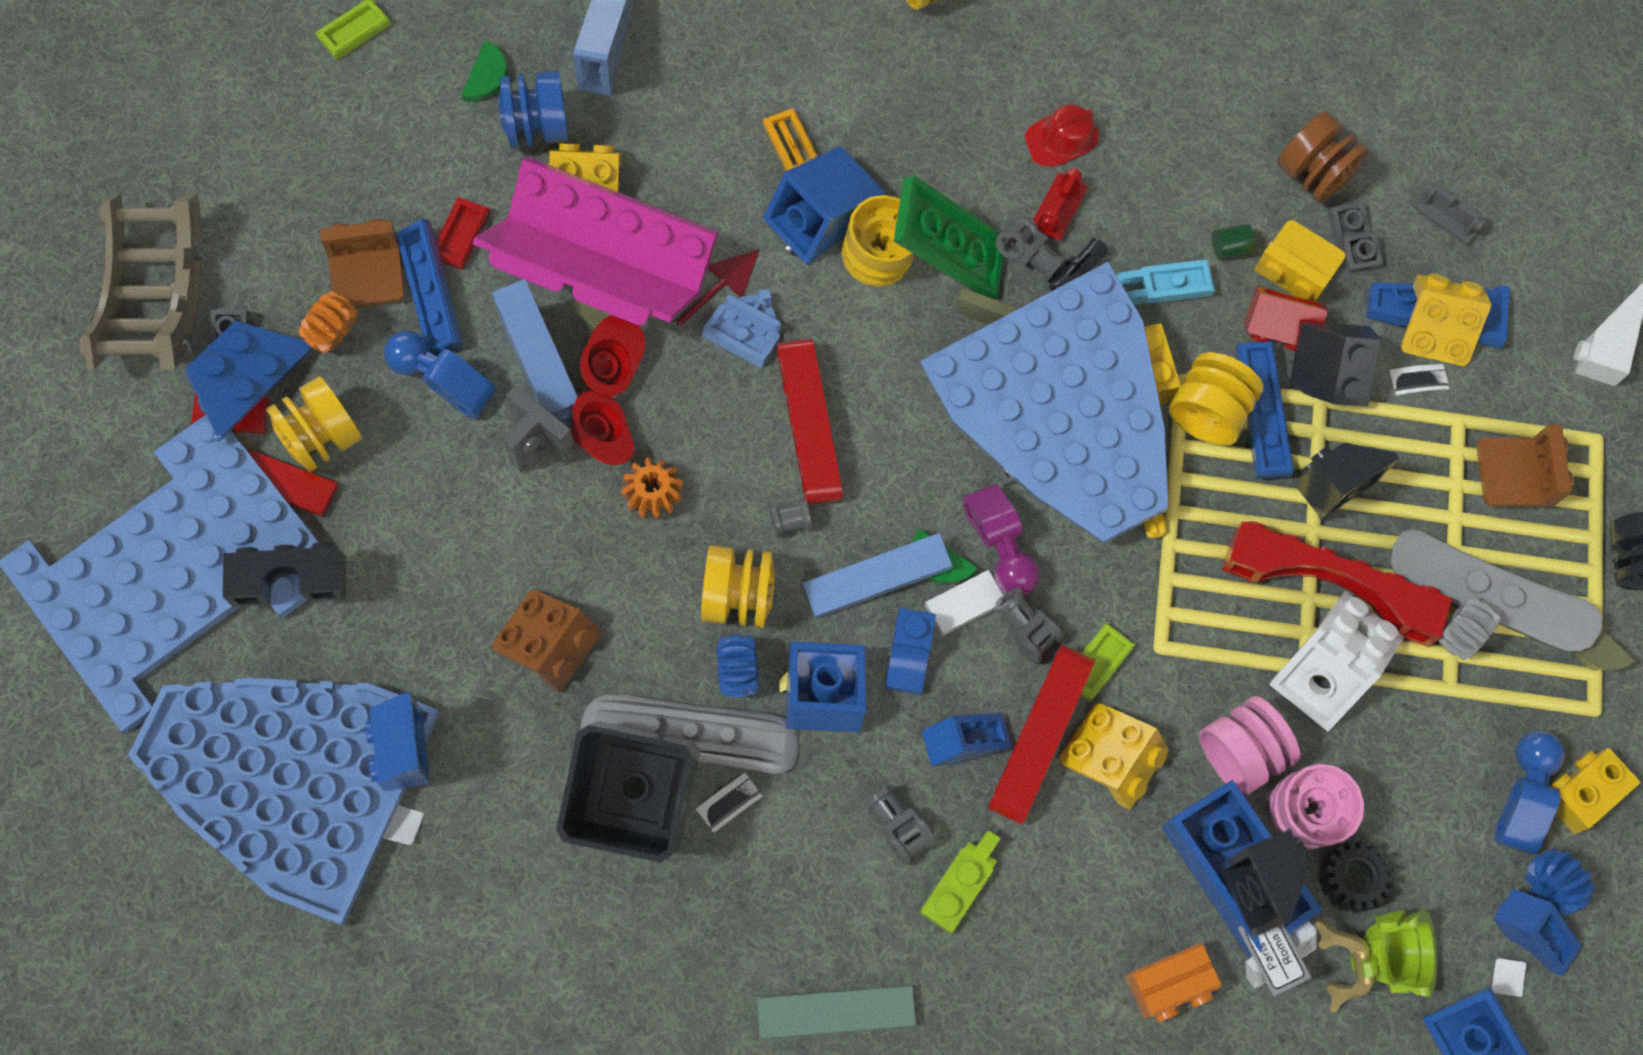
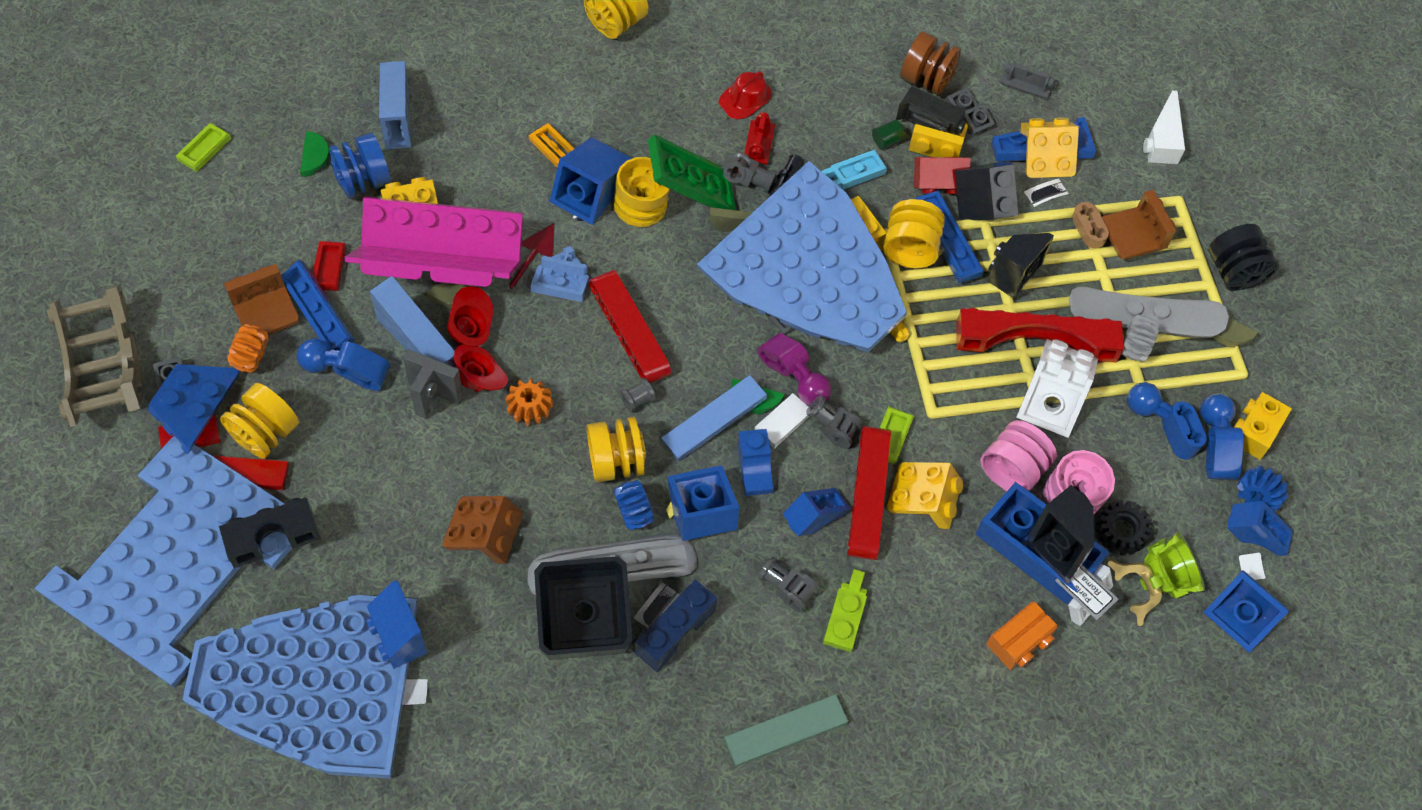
camera: 15 degrees left, 10 degrees down
none -> dark blue arch [635,579,718,672]
none -> pearl dark grey window [896,86,966,136]
none -> medium nougat beam [1072,202,1109,249]
none -> blue beam [1127,382,1207,460]

